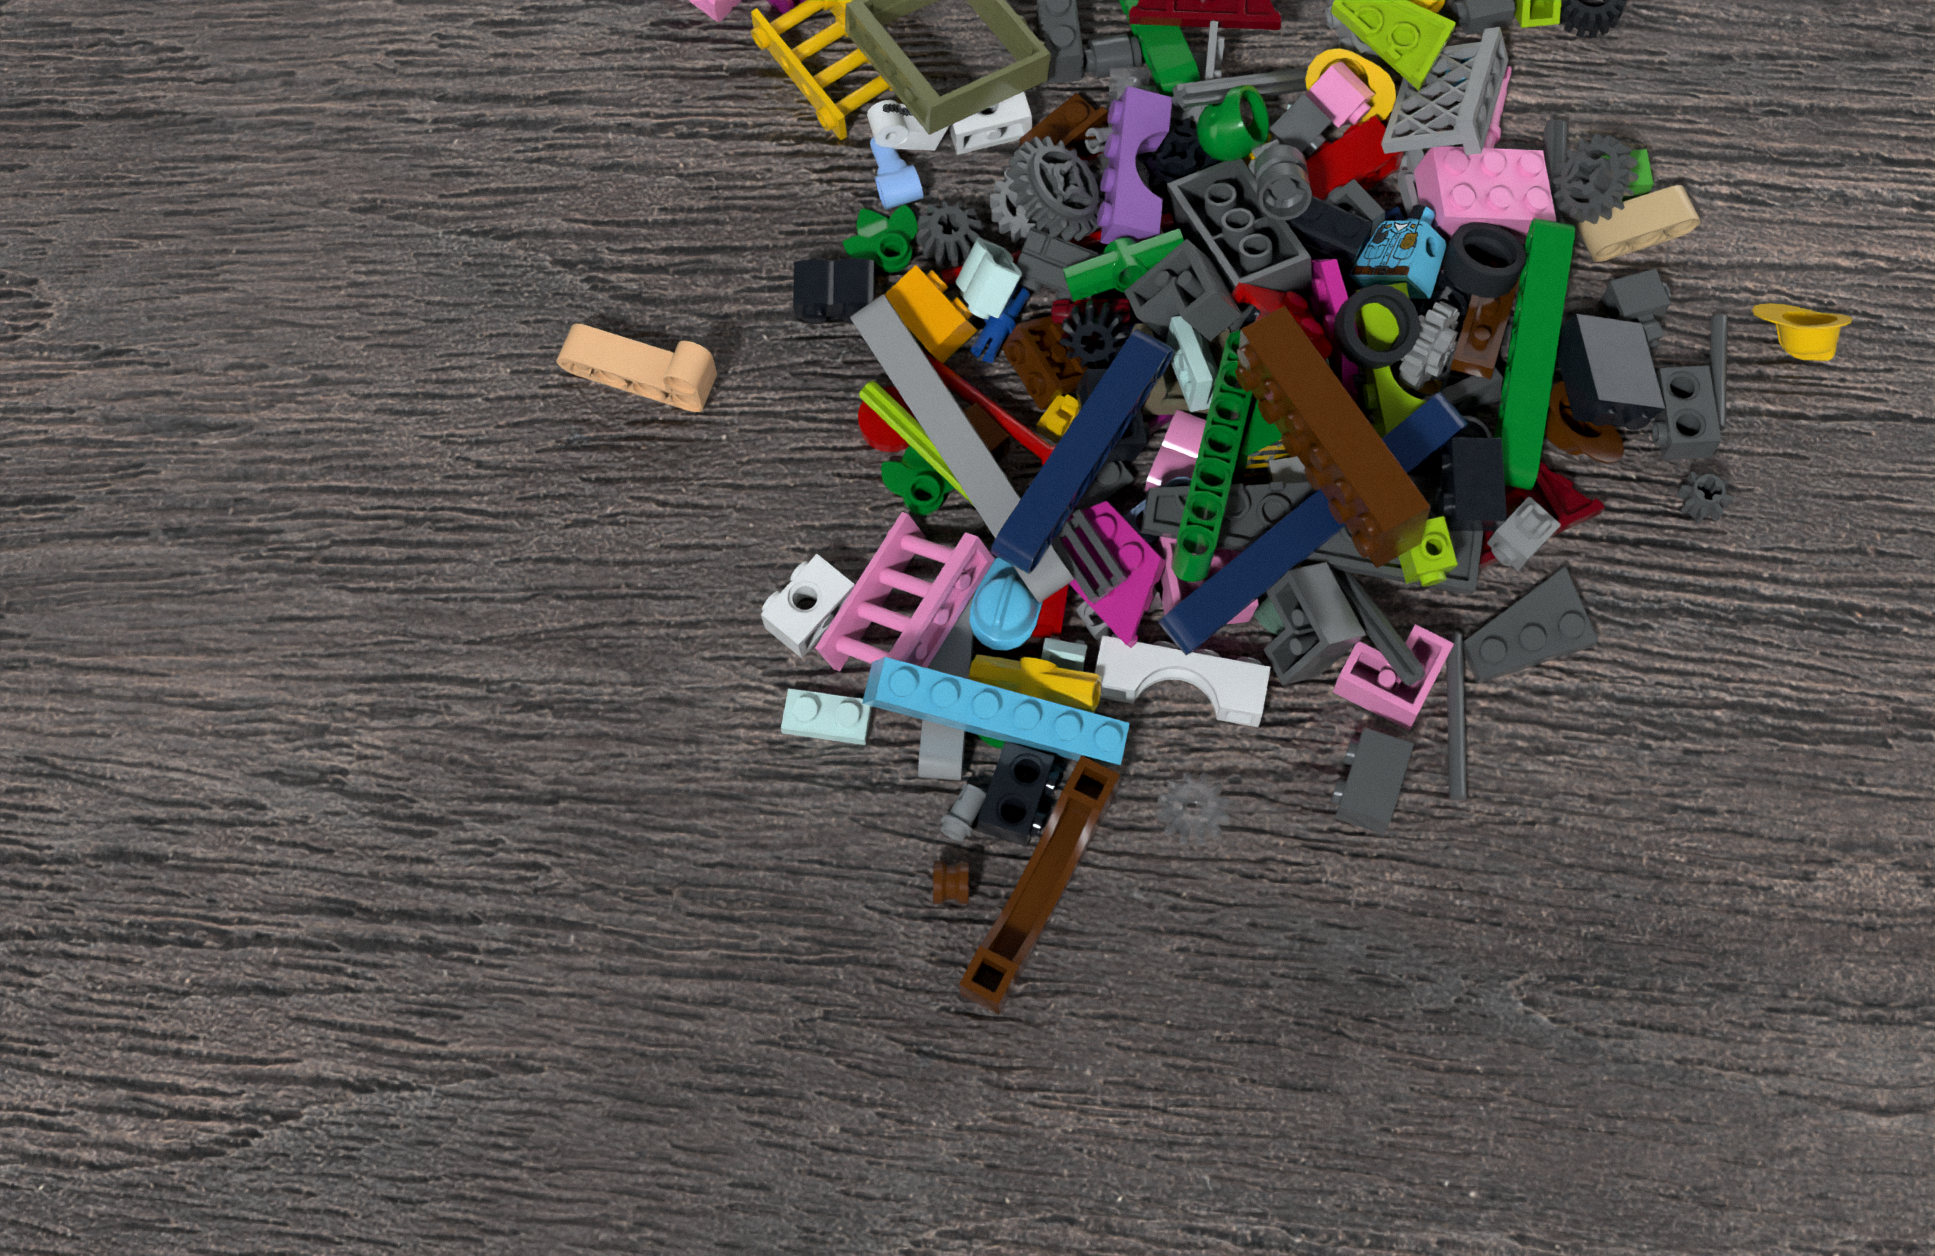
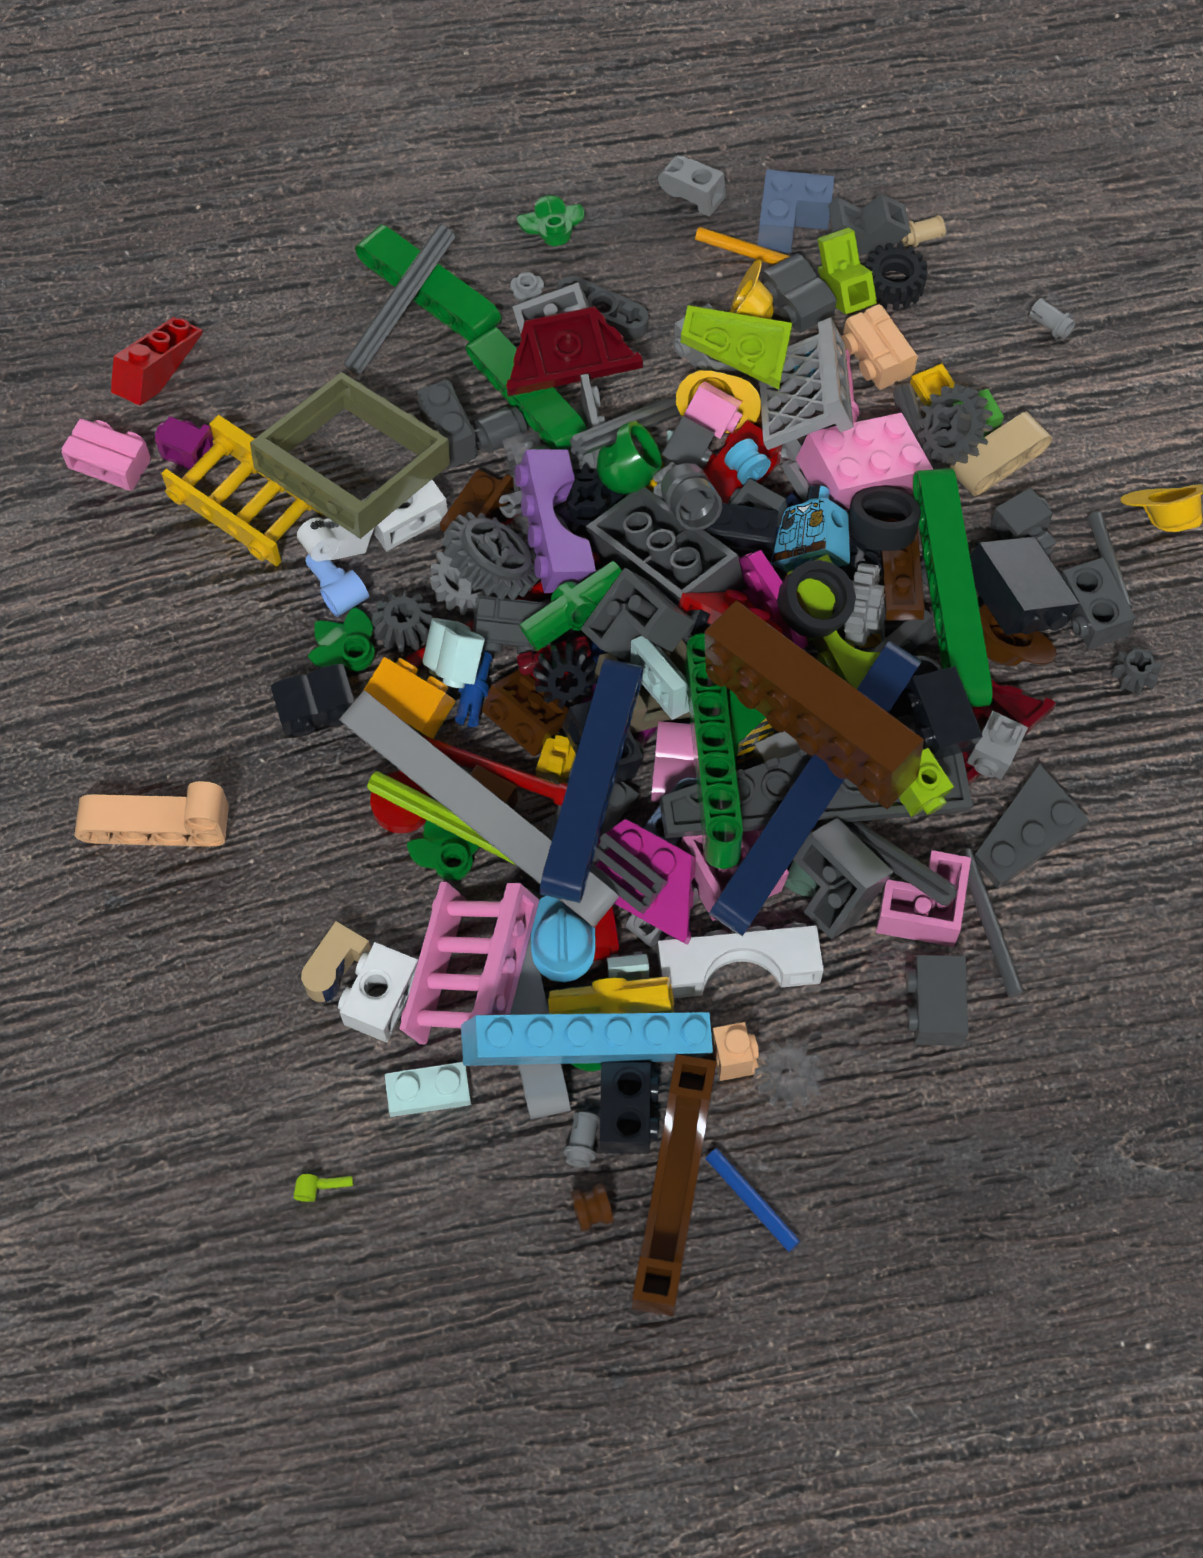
camera: 20 degrees left, 5 degrees down
none -> lime hand [294,1174,353,1202]
none -> tan leg [301,921,371,1002]
none -> blue bar [705,1148,801,1252]
none -> light nougat brick [712,1022,759,1081]
none -> medium azure wheel [724,439,771,485]
none -> light nougat brick [842,304,918,390]
none -> yellow tile [910,364,955,406]
none -> light grey pin [1029,298,1076,339]

